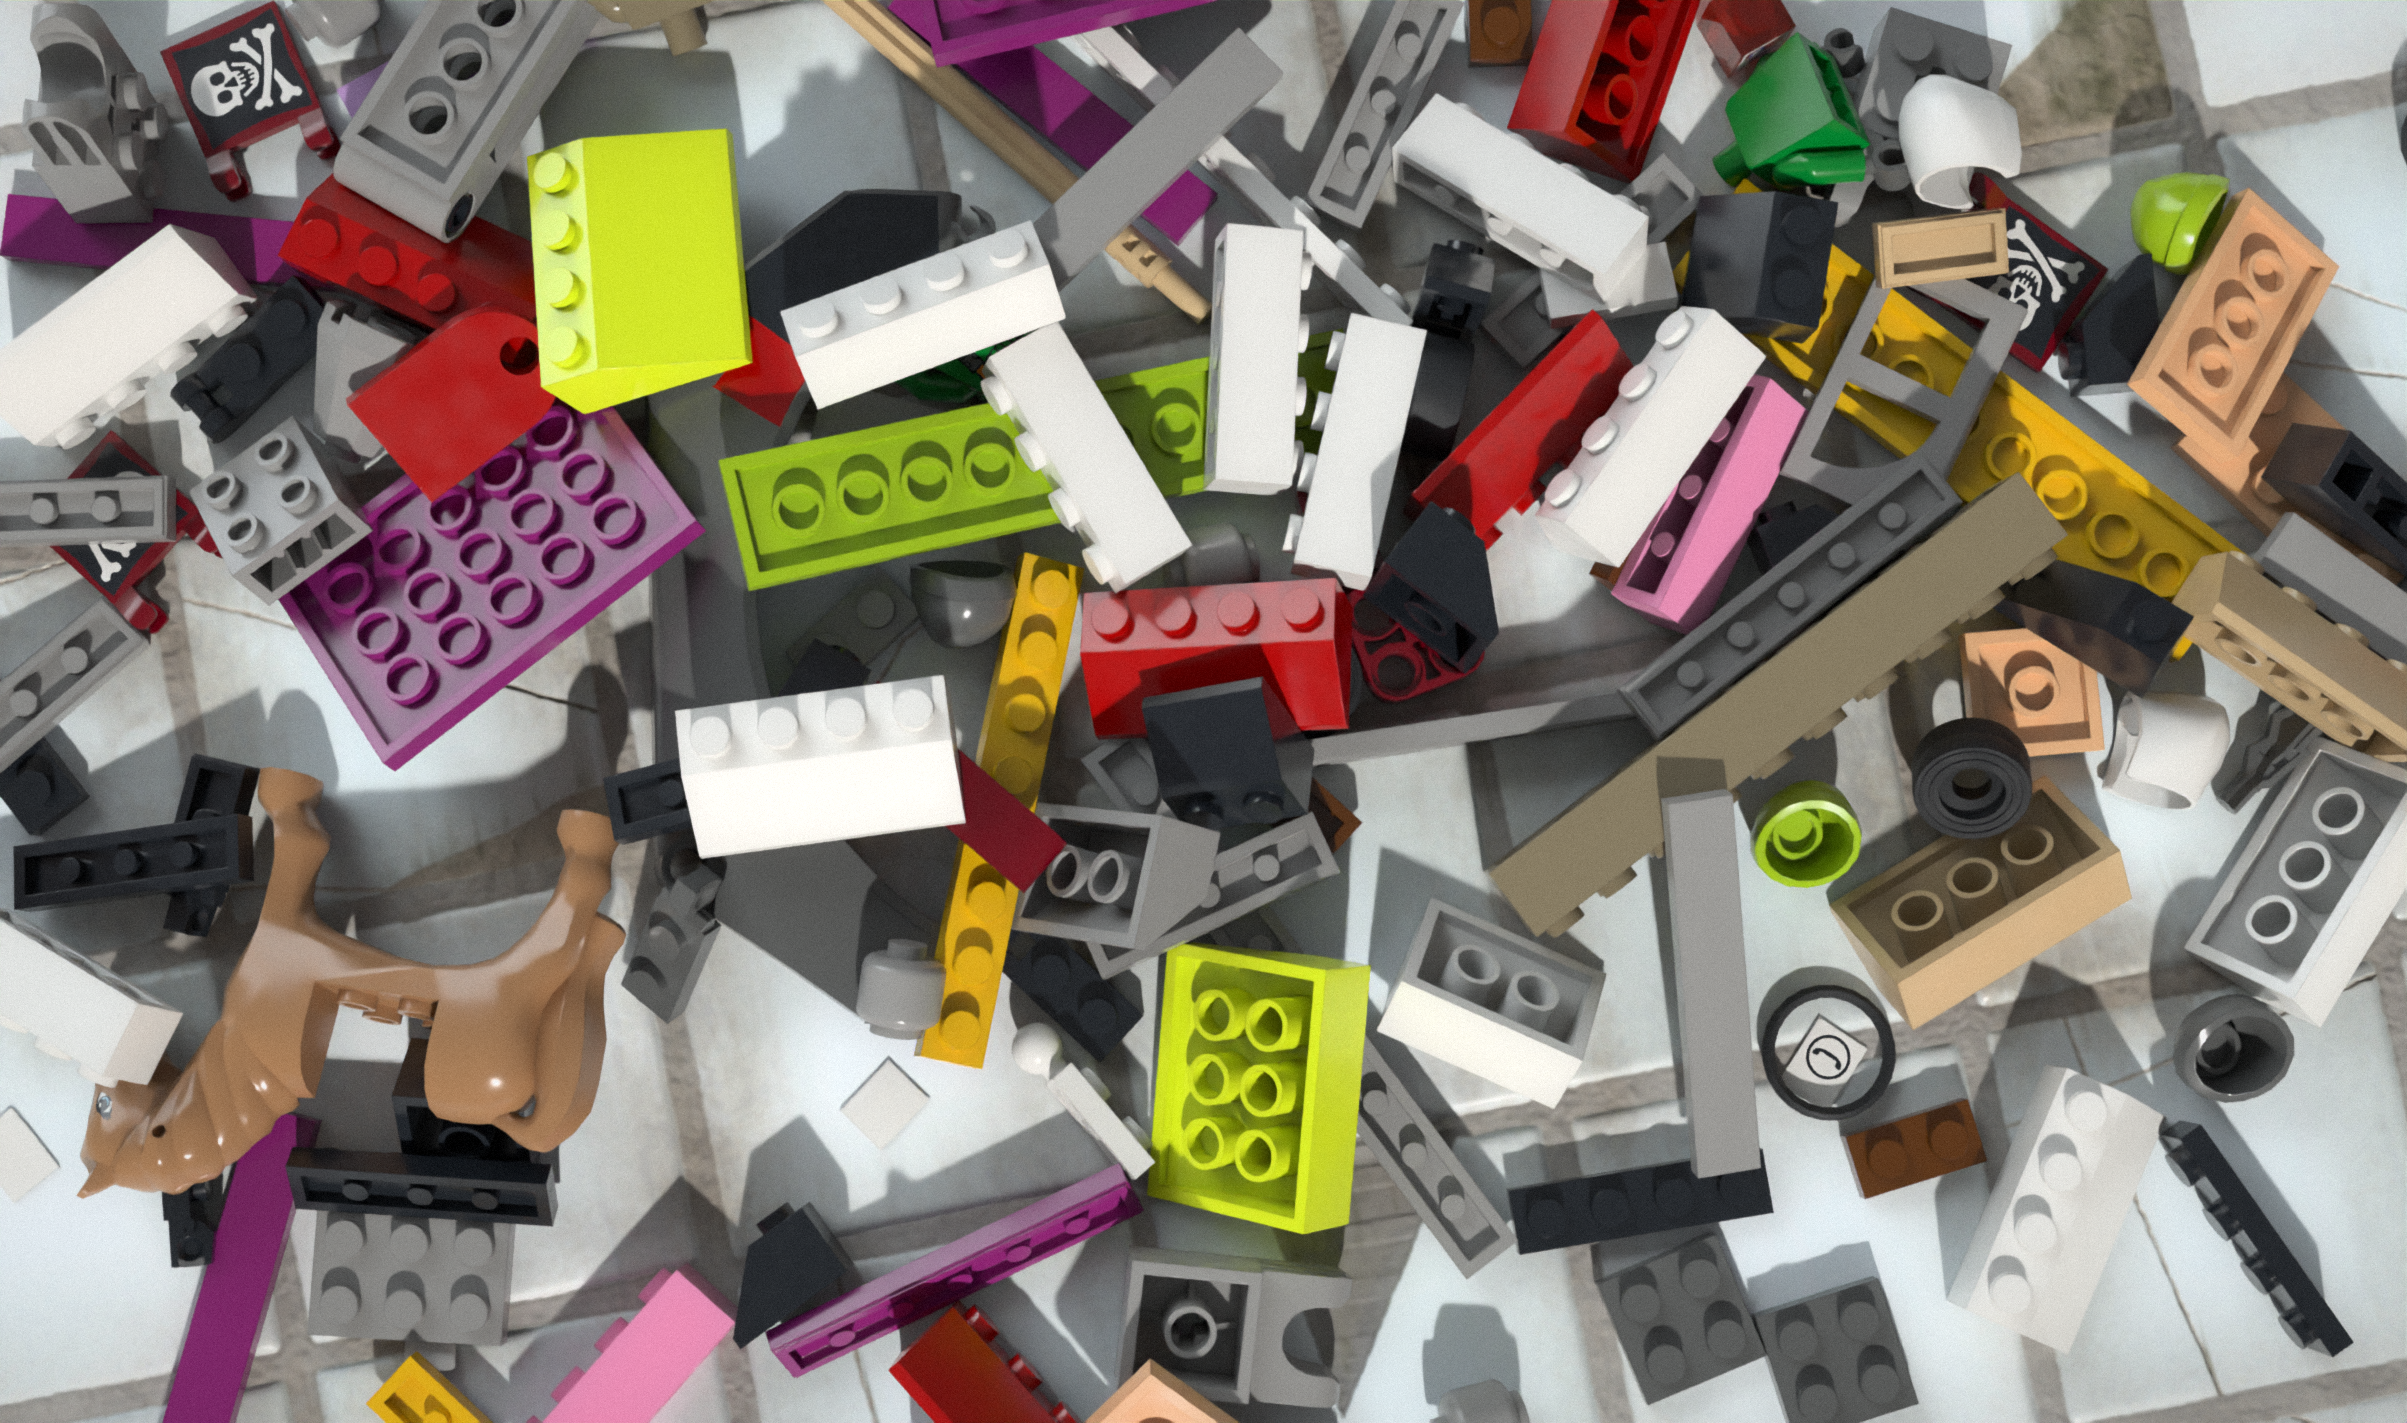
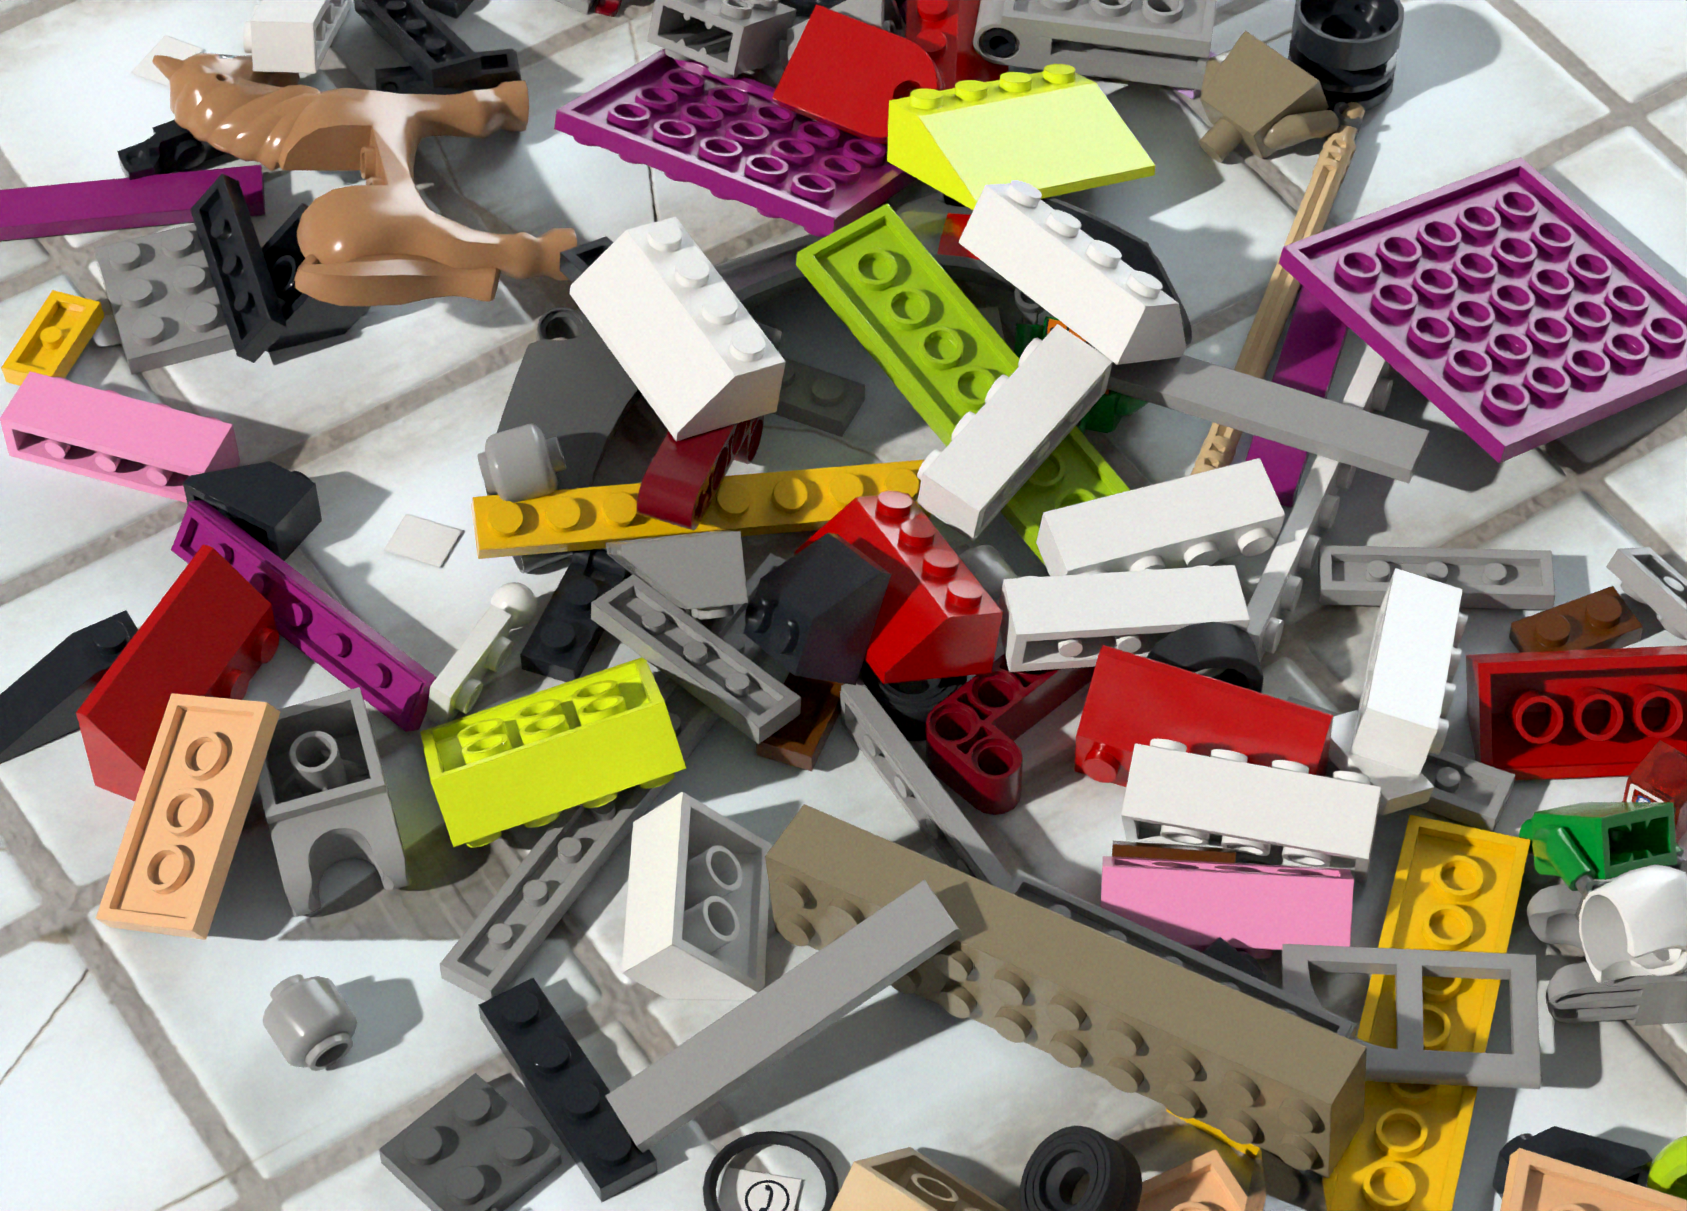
camera: 70 degrees right, 35 degrees down
dark grey hinge [621,863,722,1024] -> none
dark grey hat [909,560,1017,649] -> none
black slope [1363,501,1499,674] -> none
black slope [1411,240,1496,342] -> none
black slope [1680,191,1839,344] -> none
lime hat [1750,780,1862,888] -> none
tan tile [1872,207,2009,289] -> none
flag [1906,172,2109,373] -> none

